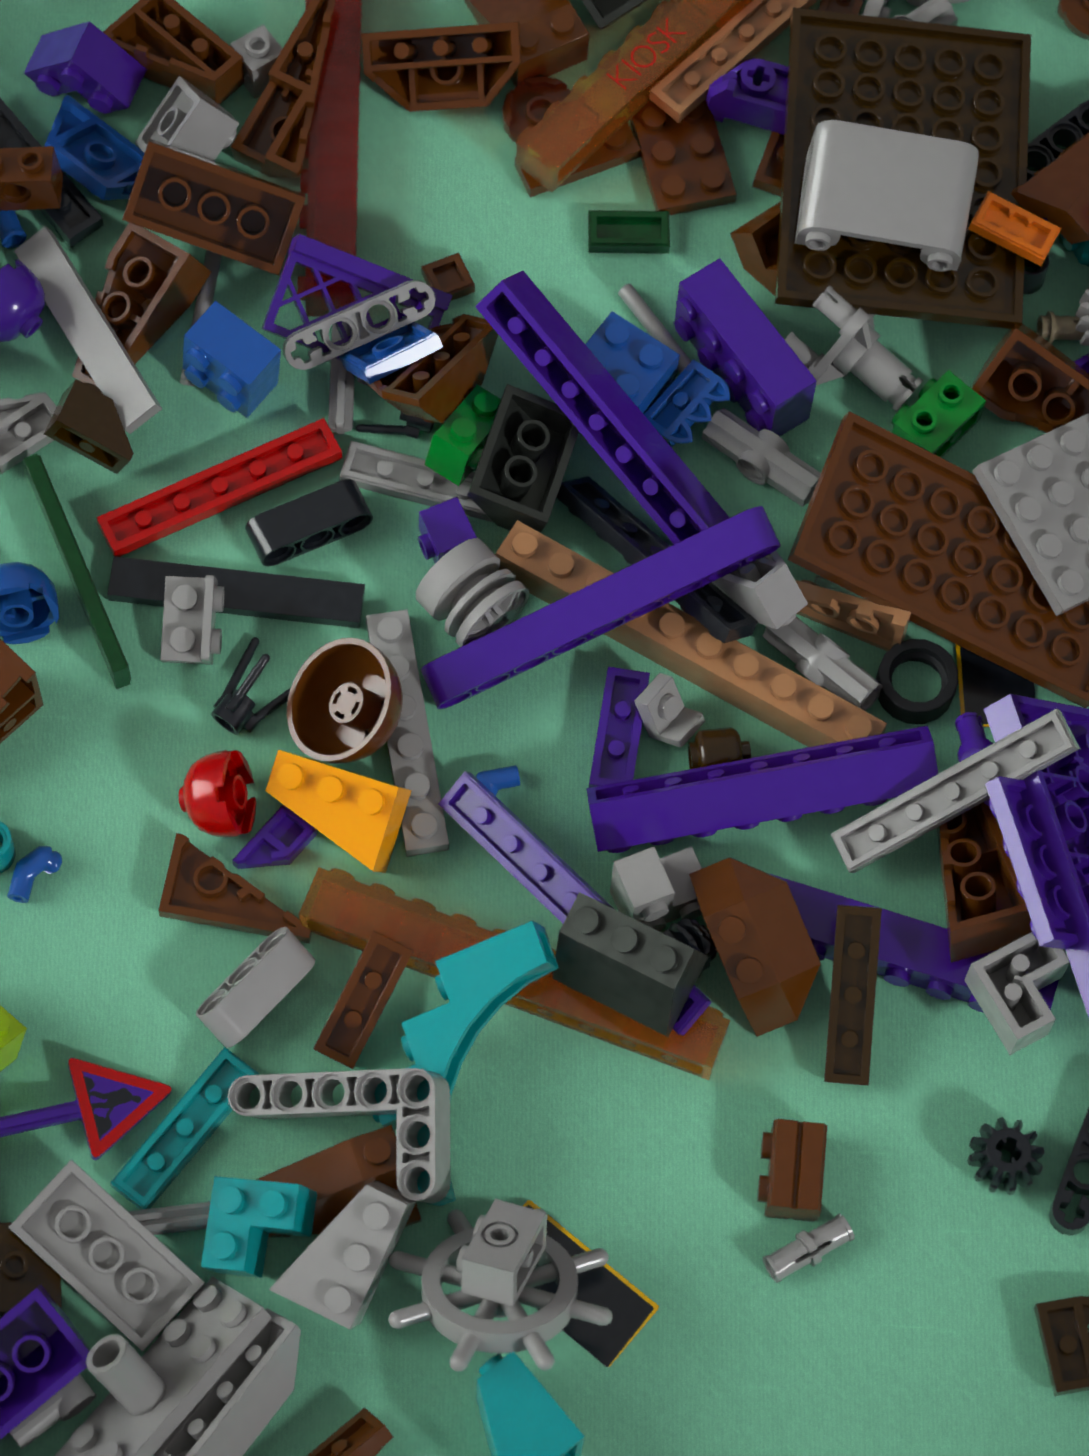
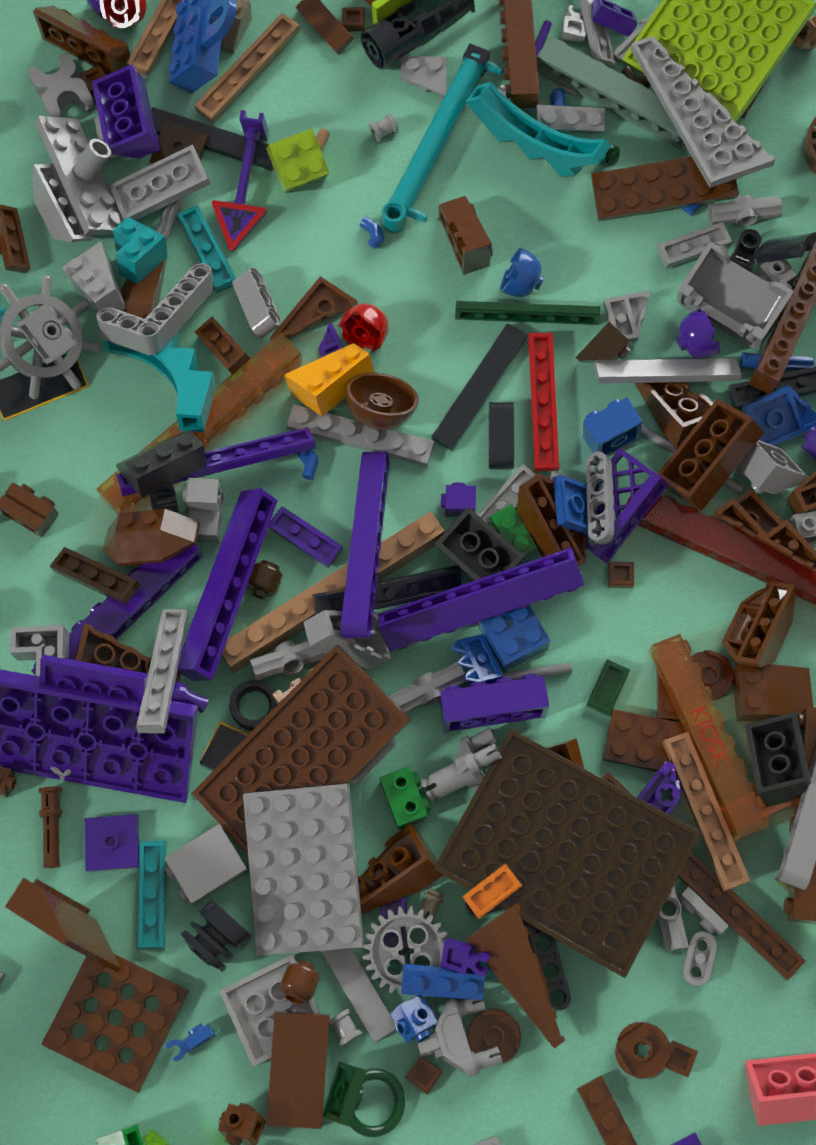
camera: 120 degrees right, 5 degrees up
light grey bracket [160,575,225,665] -> none
black plant [211,637,290,735] -> none
light grey wheel [416,538,529,647] -> none
light grey bracket [634,673,705,747] -> none
light grey windscreen [795,120,979,271] -> none

